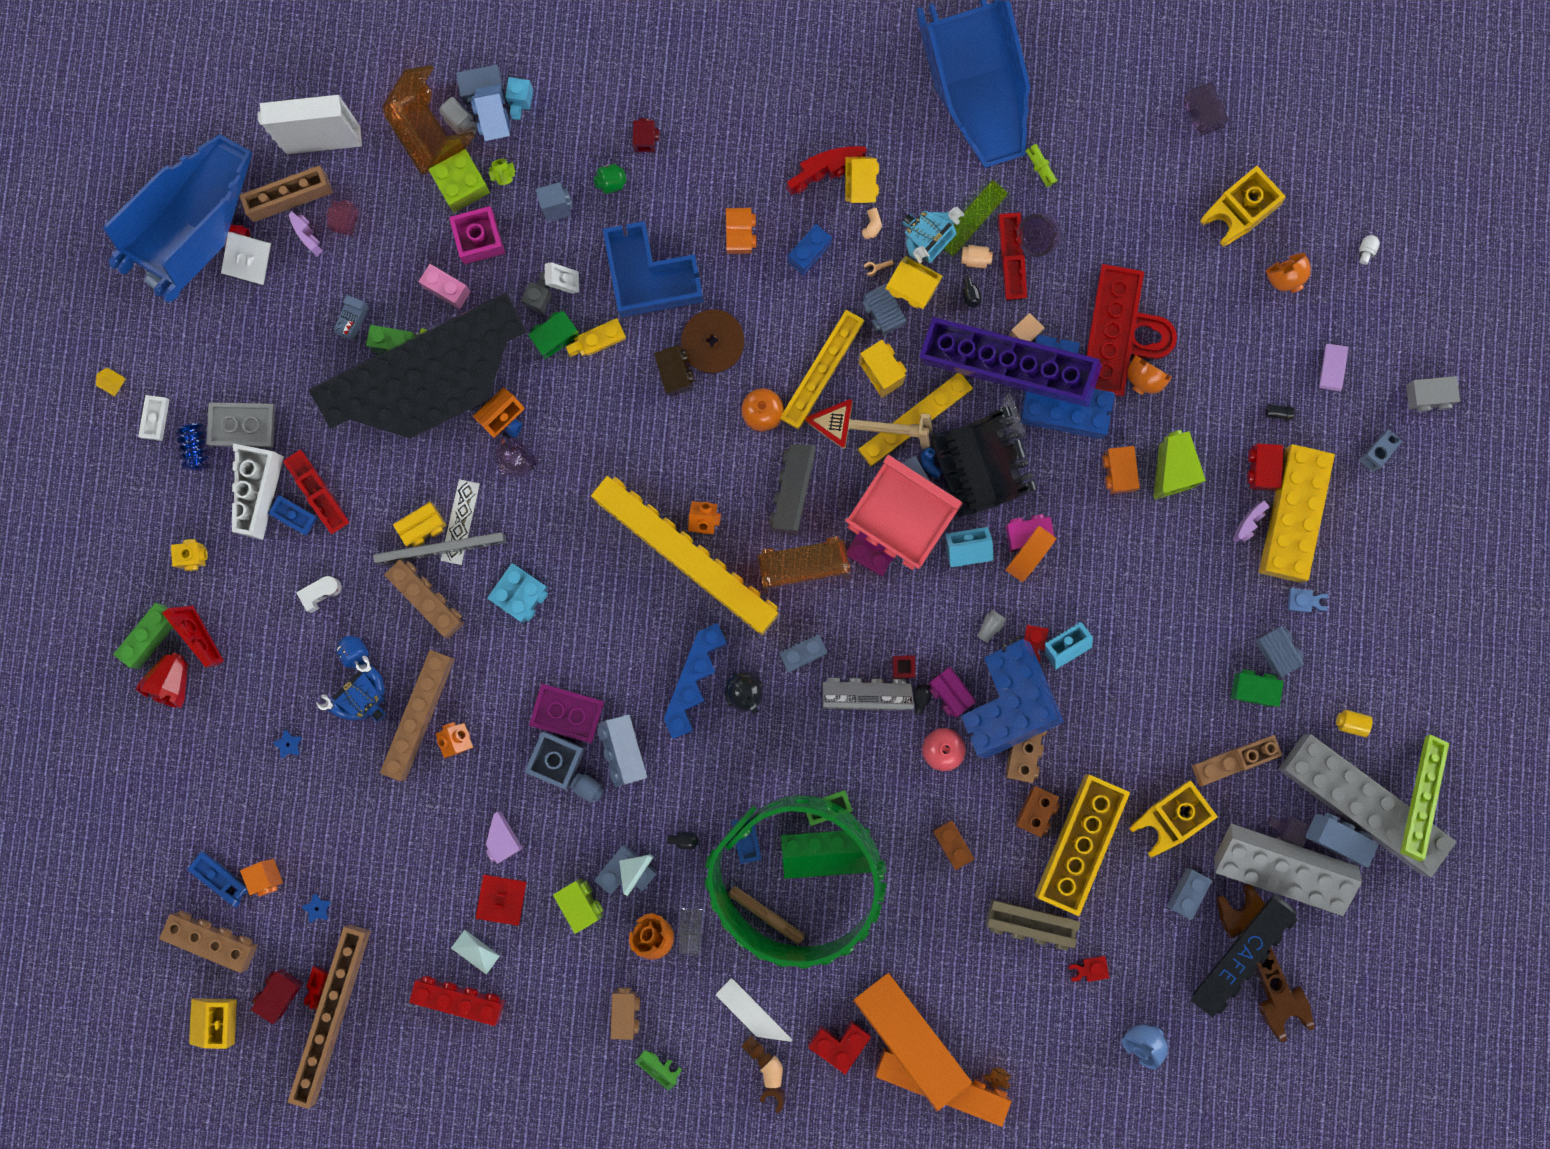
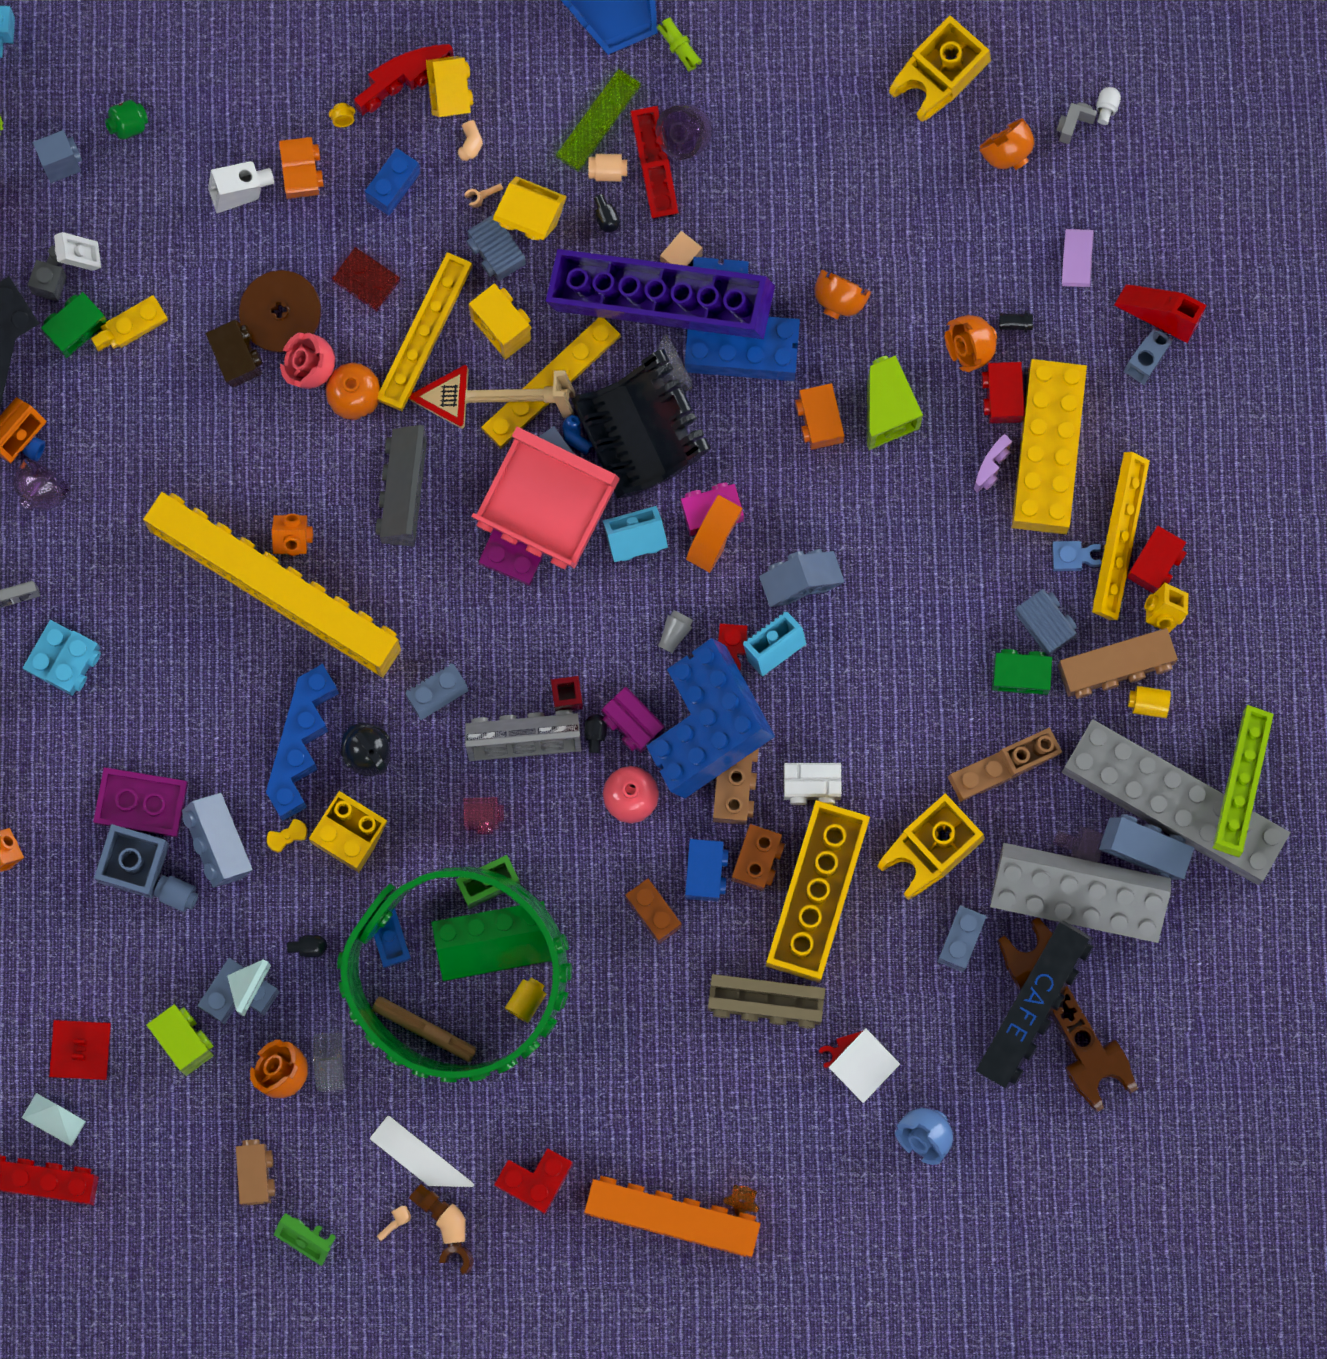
camera: 10 degrees left, 5 degrees down
lavender slope [486,811,523,864] -> none
blue piece [603,221,704,318] -> none
dark red brick [633,118,660,153] -> none
clear orange windscreen [758,536,851,593] -> none
orange tile [853,973,972,1111] -> none
medium azure torso [903,207,965,264] -> none
red plate [1086,264,1177,397] -> none
light grey brick [1406,376,1460,412] -> none
none -> white torso [208,161,274,213]
none -> yellow piece [266,819,308,853]
none -> coral cylinder [280,332,335,389]
none -> yellow slope [309,791,387,873]
none -> yellow plate [329,103,356,127]
none -> clear red plate [332,247,401,312]
none -> light nougat hand [377,1206,411,1241]
none -> clear pink brick [463,797,504,835]
none -> yellow brick [505,977,547,1023]
none -> blue brick [685,839,729,902]
none -> sand blue brick [759,549,845,607]
none -> white brick [784,763,841,805]
none -> white sticker [829,1028,900,1103]
none -> orange cylinder [945,315,997,372]
none -> light grey bracket [1056,103,1097,144]
none -> medium nougat brick [1057,628,1178,699]
none -> yellow plate [1092,452,1150,620]
none -> red slope [1114,284,1207,343]
none -> red brick [1126,525,1187,594]
none -> yellow brick [1144,583,1188,633]

